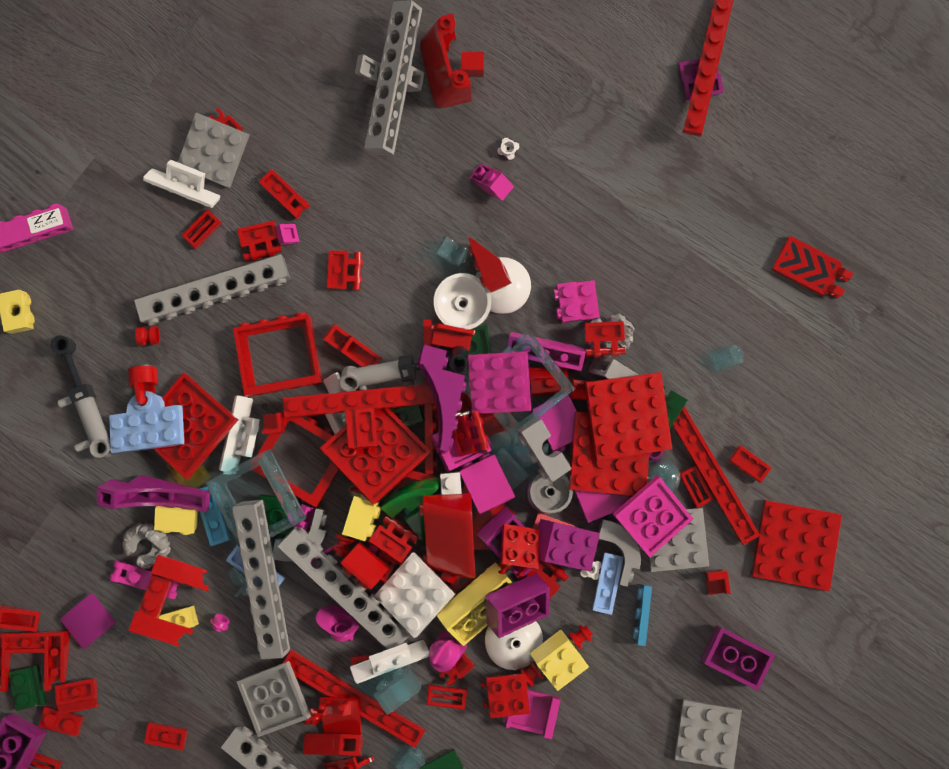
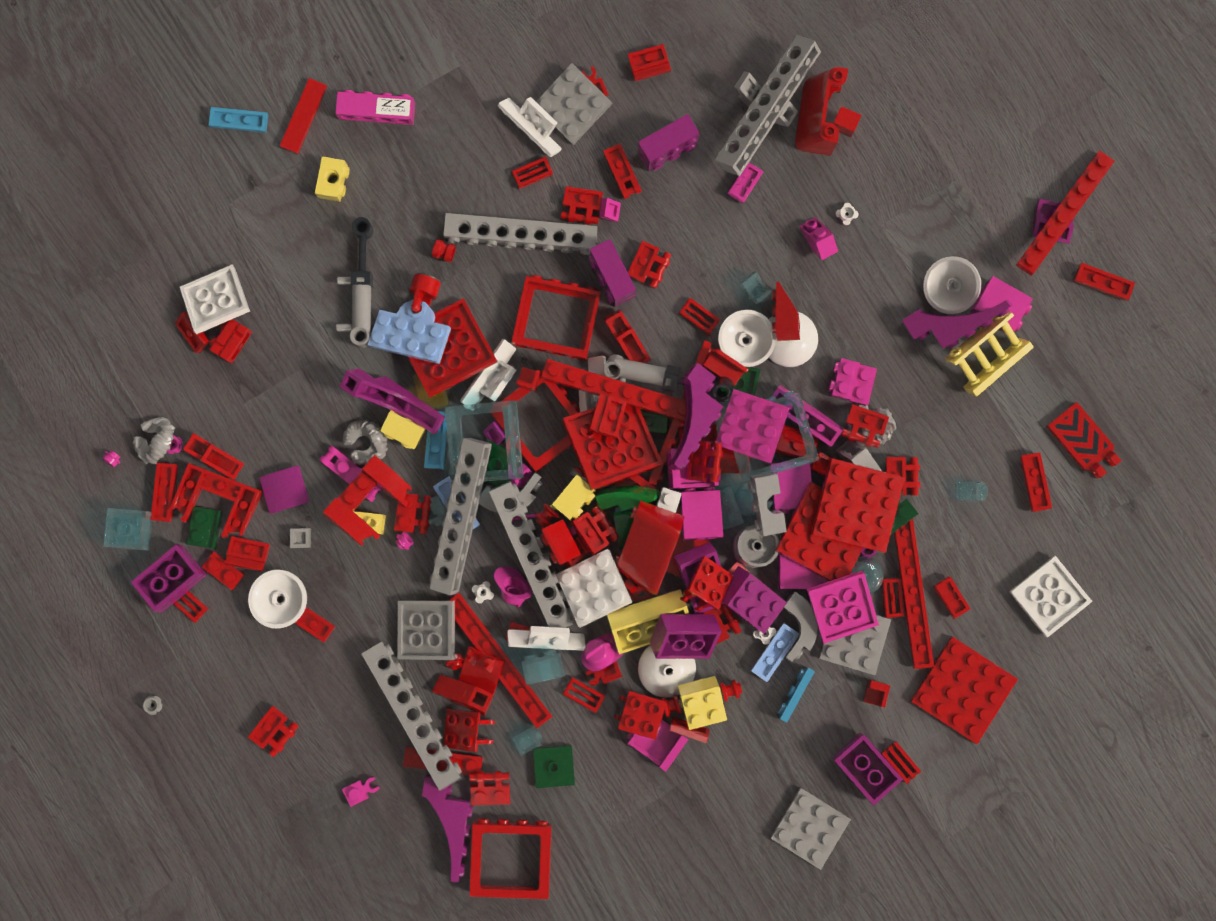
camera: 15 degrees right, 0 degrees up
none -> white dish [248,570,307,628]
none -> light grey plate [290,528,311,548]
none -> red plate [394,493,433,534]
none -> white plate [472,581,494,603]
none -> dark pink plate [483,420,508,444]
none -> magenta brick [588,239,636,307]
none -> red plate [628,44,671,82]
none -> magenta brick [637,114,699,172]
none -> red tile [669,716,710,743]
none -> red tile [678,298,720,336]
none -> dark pink plate [727,163,764,204]
none -> red tile [881,741,922,784]
none -> red plate [885,457,921,496]
none -> magenta arch [902,299,1012,349]
none -> white dish [923,257,981,314]
none -> light yellow fence [945,312,1034,397]
none -> dark pink brick [970,276,1033,332]
none -> white plate [1009,556,1092,637]
none -> red plate [1020,452,1052,512]
none -> red plate [1073,263,1135,301]

